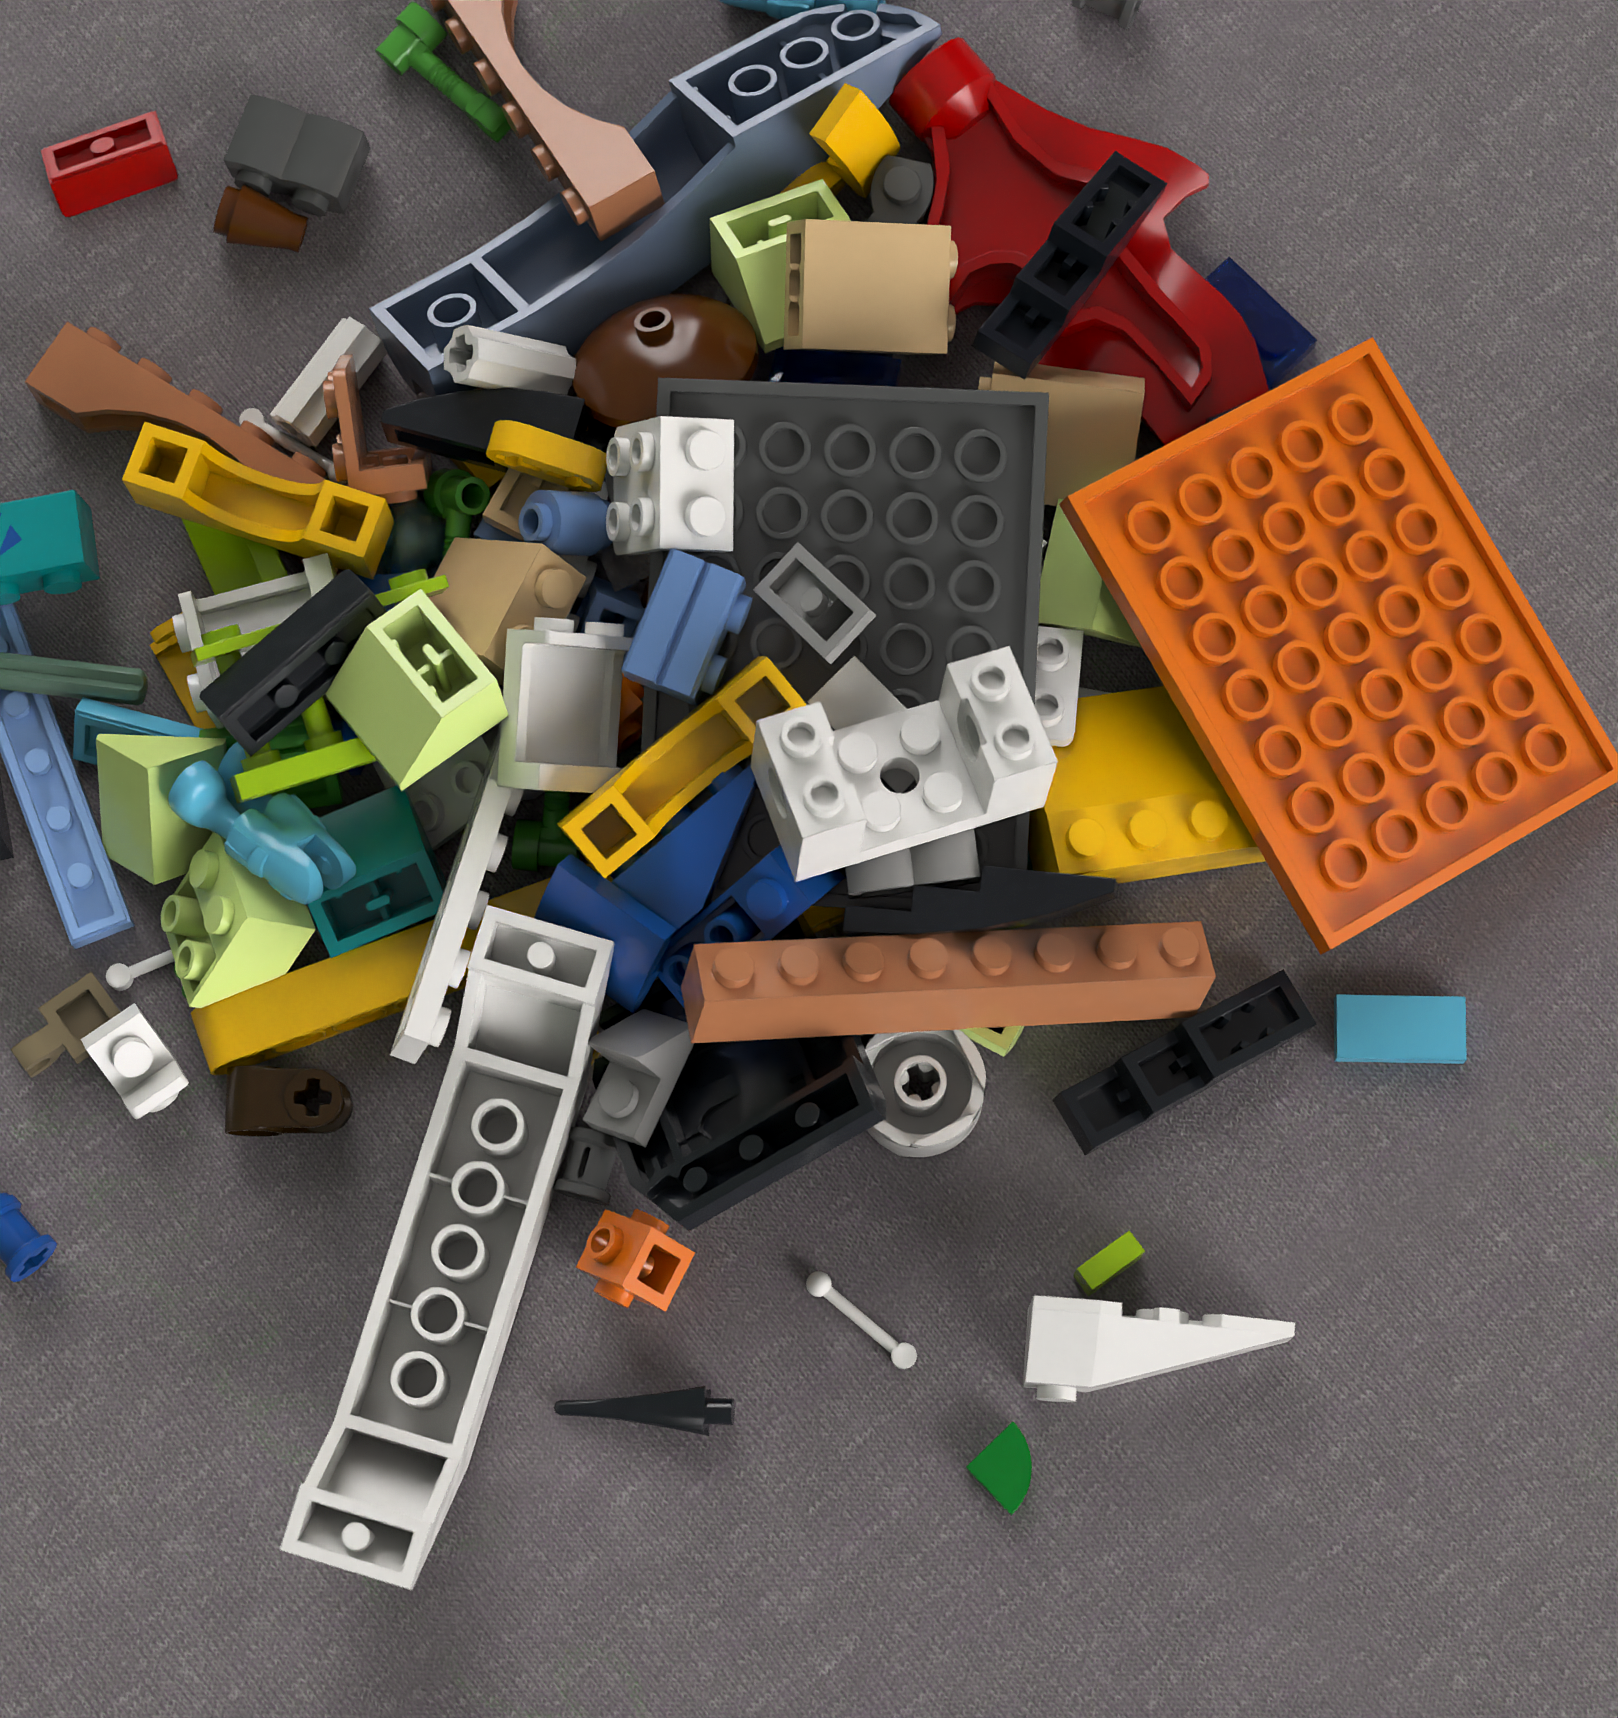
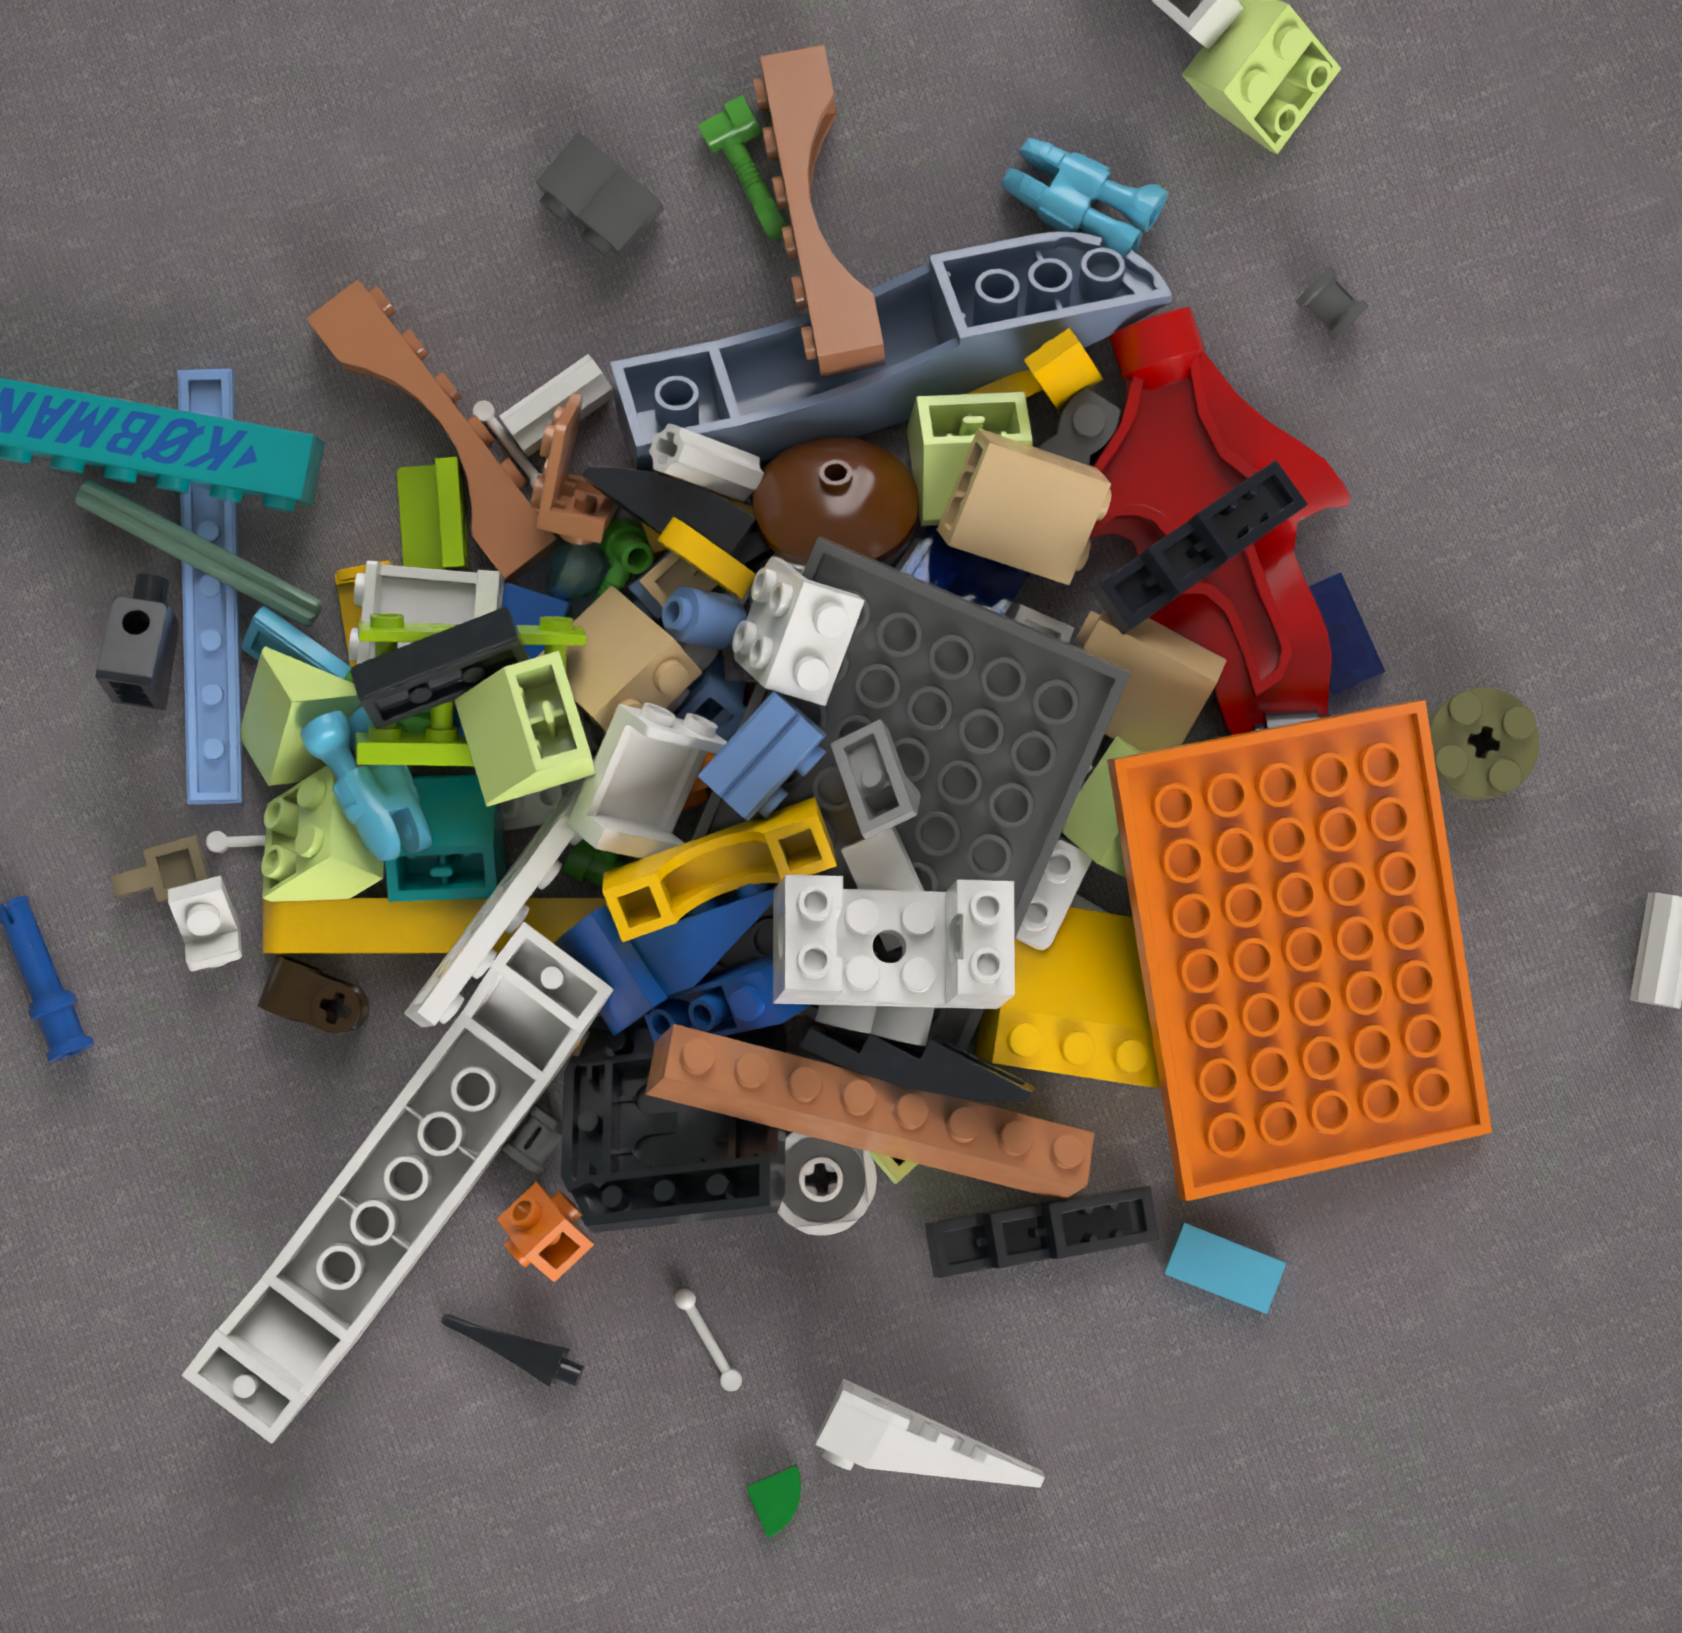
camera: 20 degrees right, 10 degrees up
red slope [40,111,178,217] -> none
yellow arch [122,421,394,580] -> none
reddish brown cone [213,184,309,253] -> none
light grey slope [583,1008,694,1147] -> none
lime tile [1073,1230,1145,1297] -> none
none -> olive brick [1428,687,1539,801]

